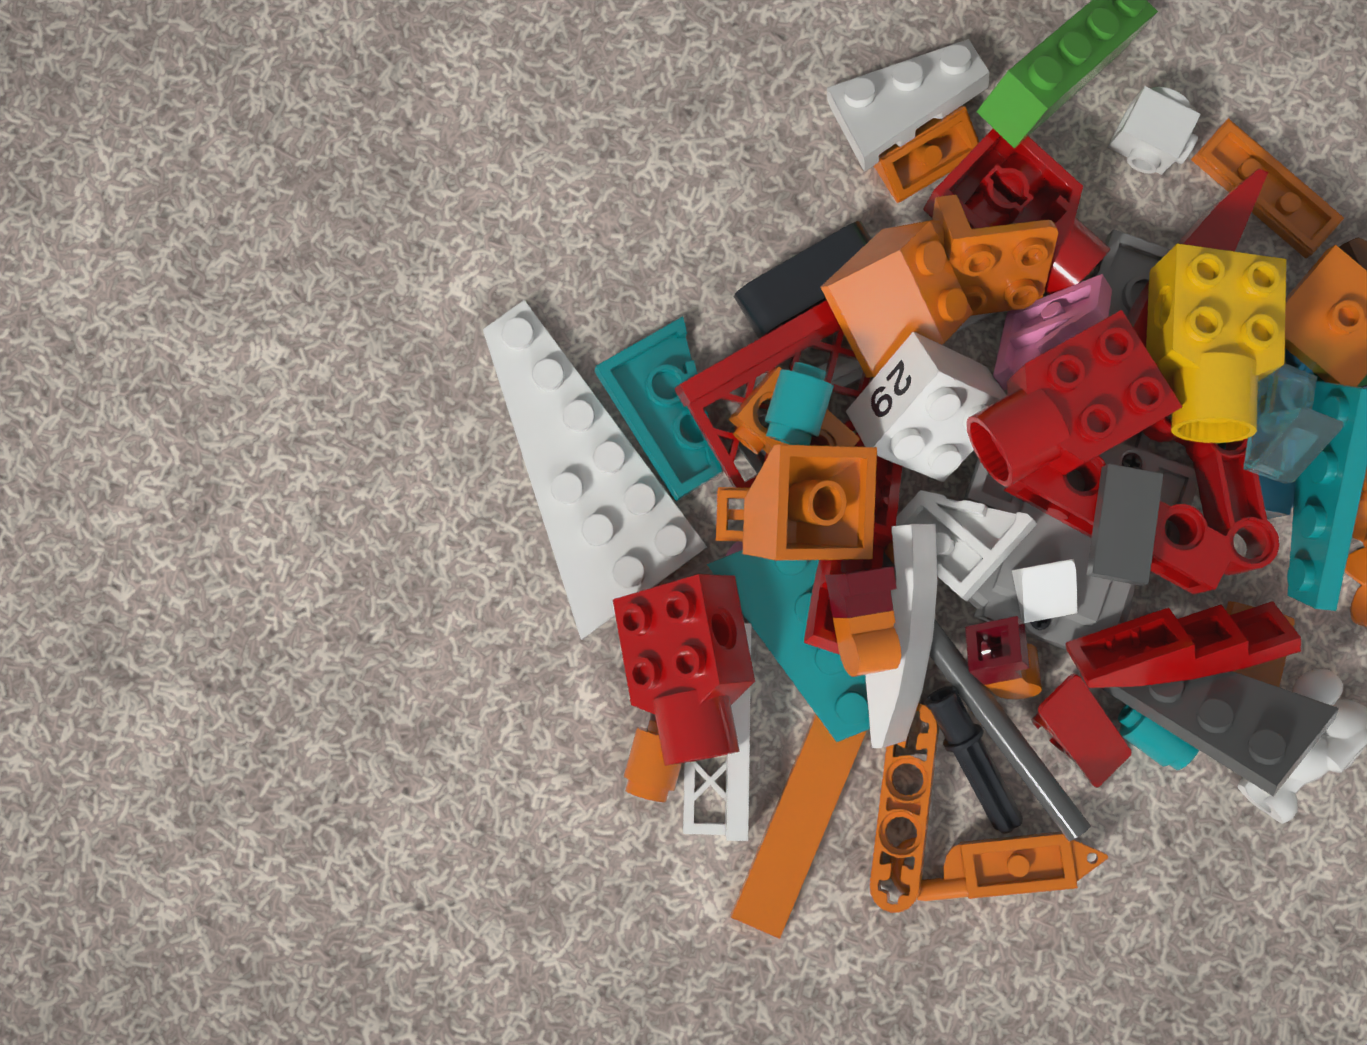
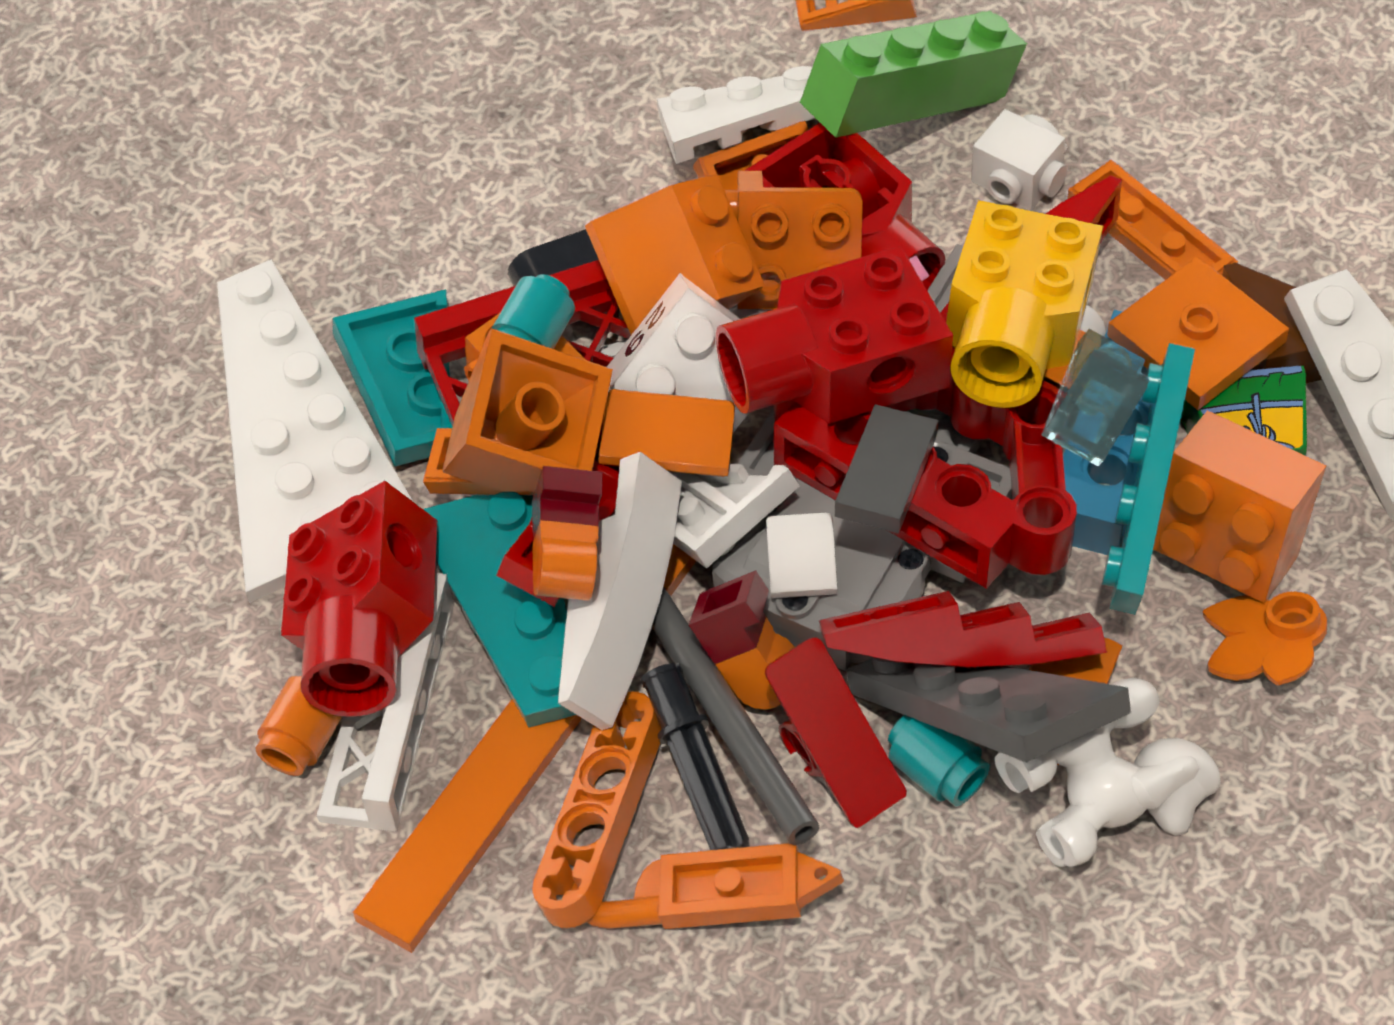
camera: 15 degrees right, 30 degrees down
none -> orange slope [599,389,735,477]

